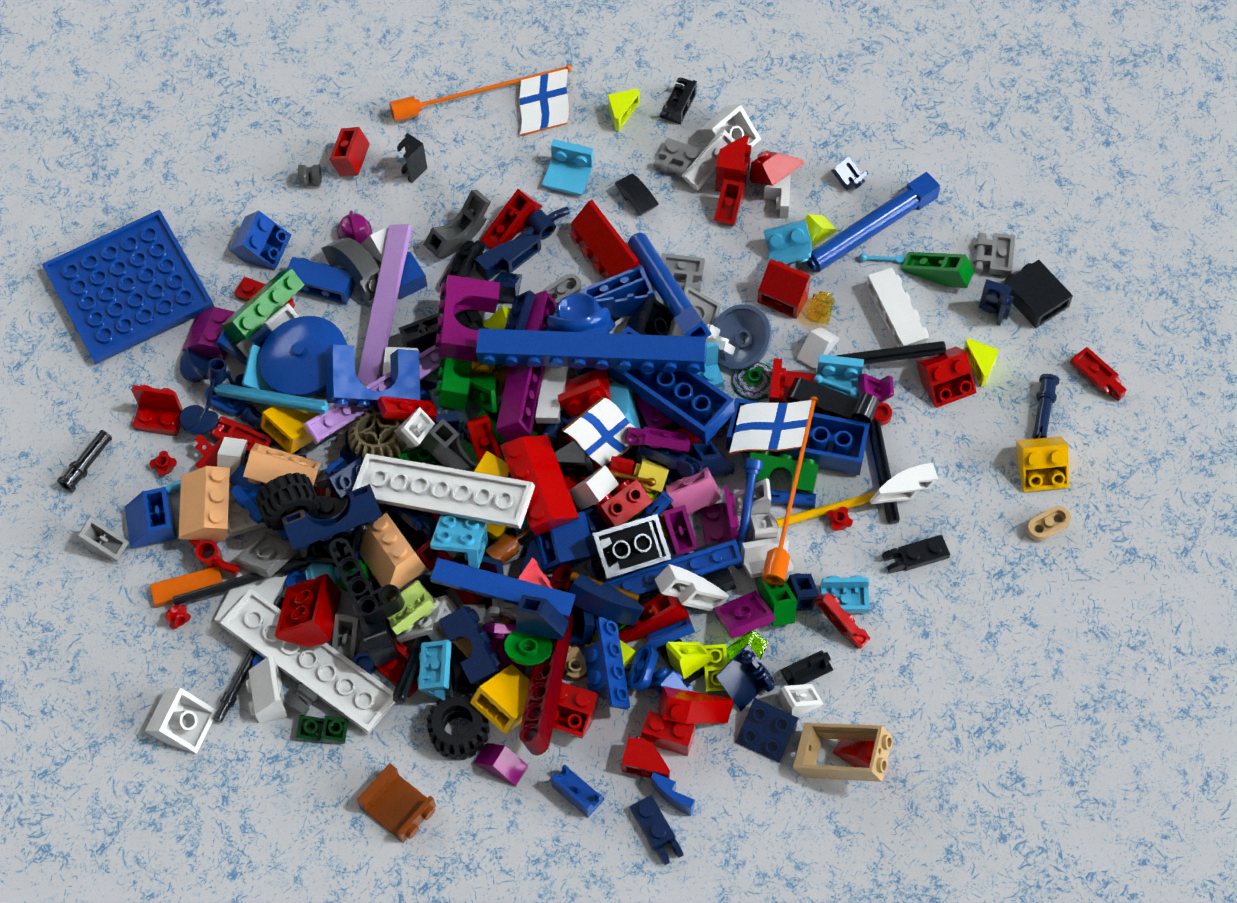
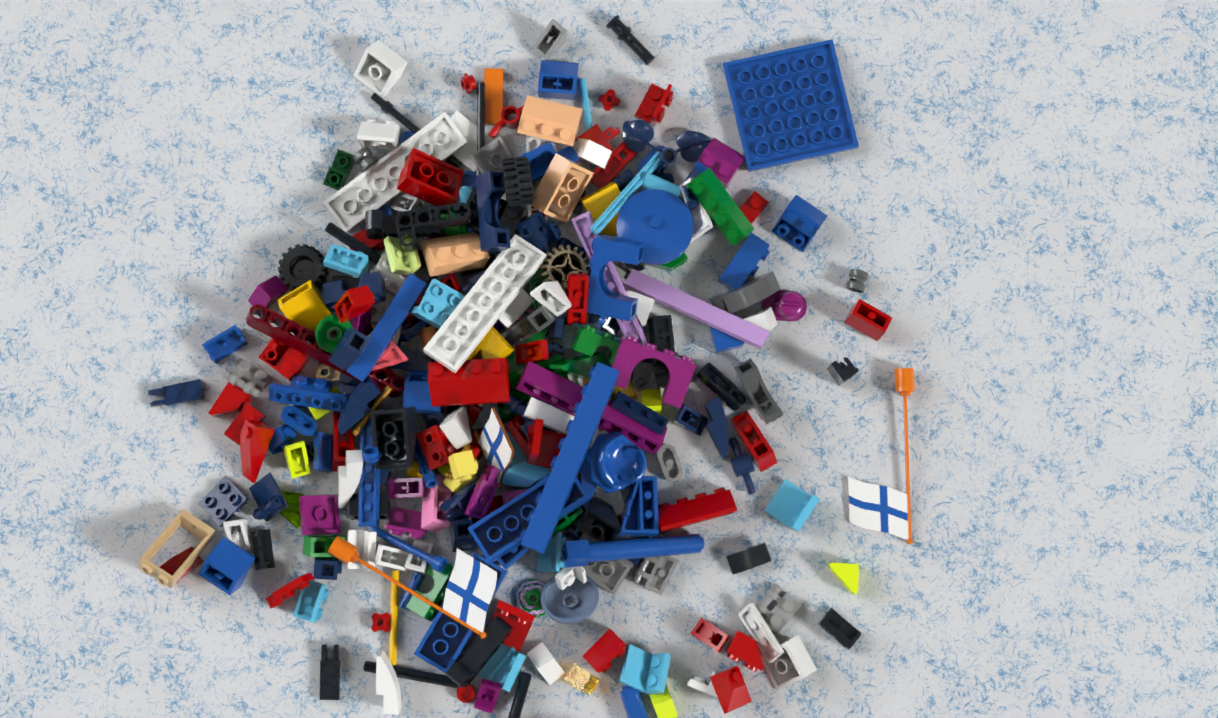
camera: 105 degrees right, 20 degrees up
dark orange panel [357,763,436,843] -> none
blue slope [651,772,695,816] -> none
neon yellow slope [703,644,728,692] -> none
none -> blue slope [198,536,256,595]
none -> light grey plate [223,357,273,397]
none -> red slope [334,285,375,324]
none -> blue plate [362,447,381,464]
none -> light yellow brick [448,450,478,482]

